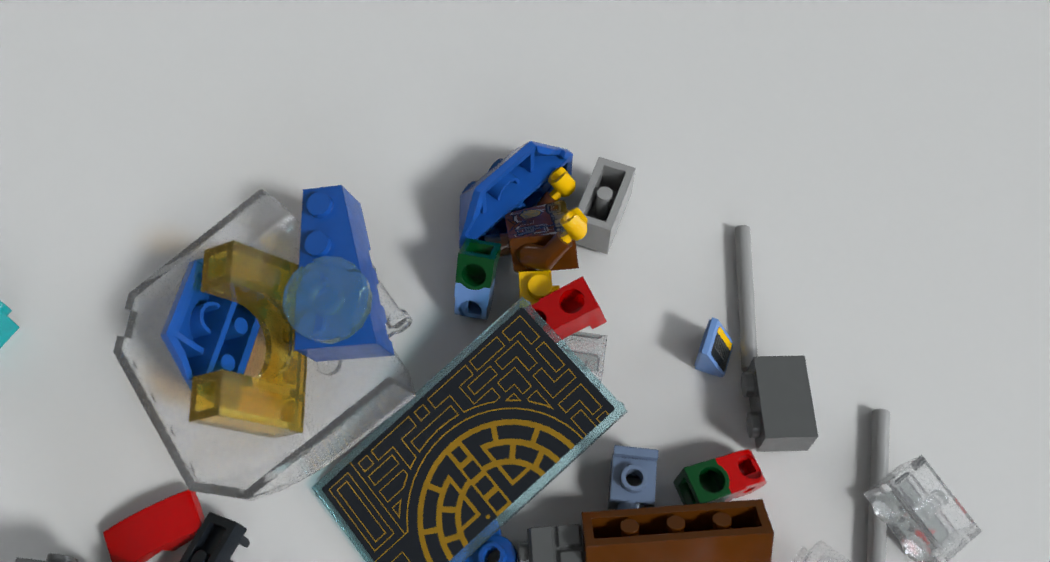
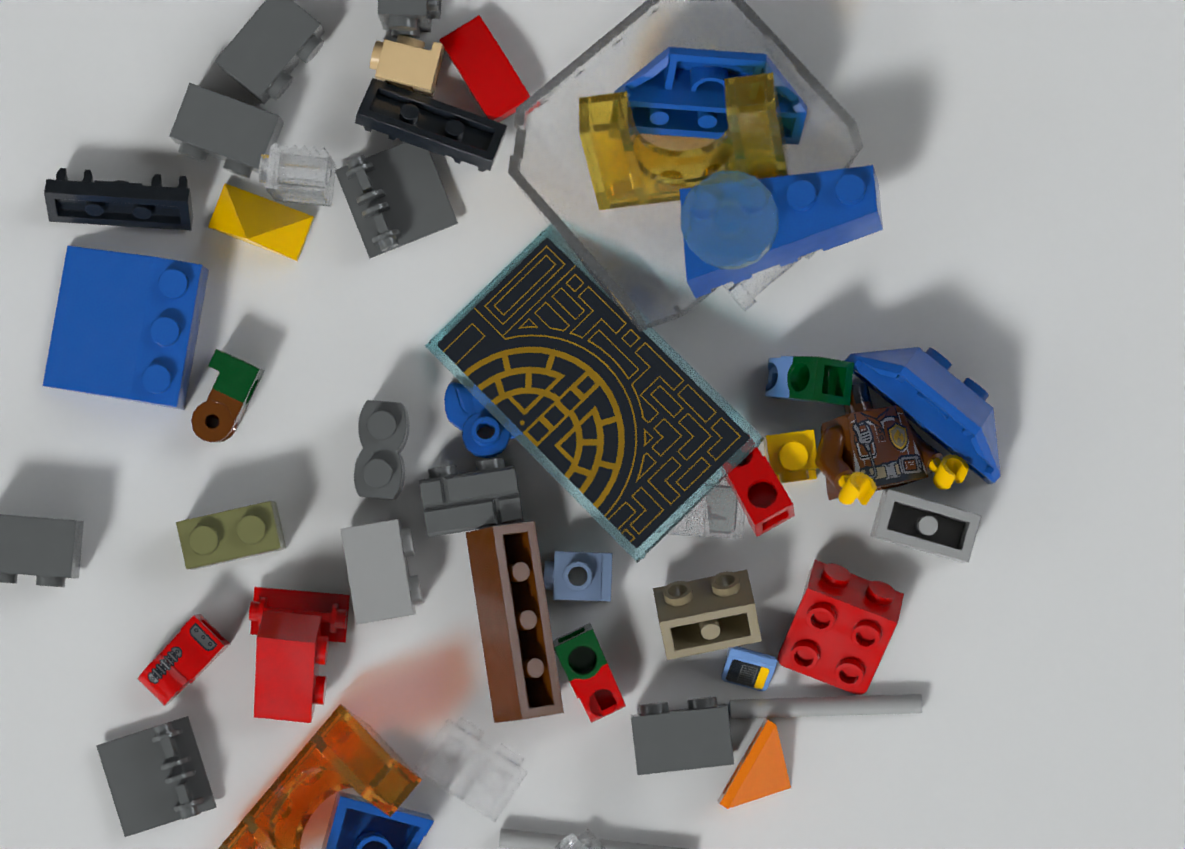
camera: 85 degrees right, 25 degrees up
none -> dark tan brick [653,569,762,660]
none -> orange slope [718,718,791,809]
none -> red bracket [777,559,904,695]

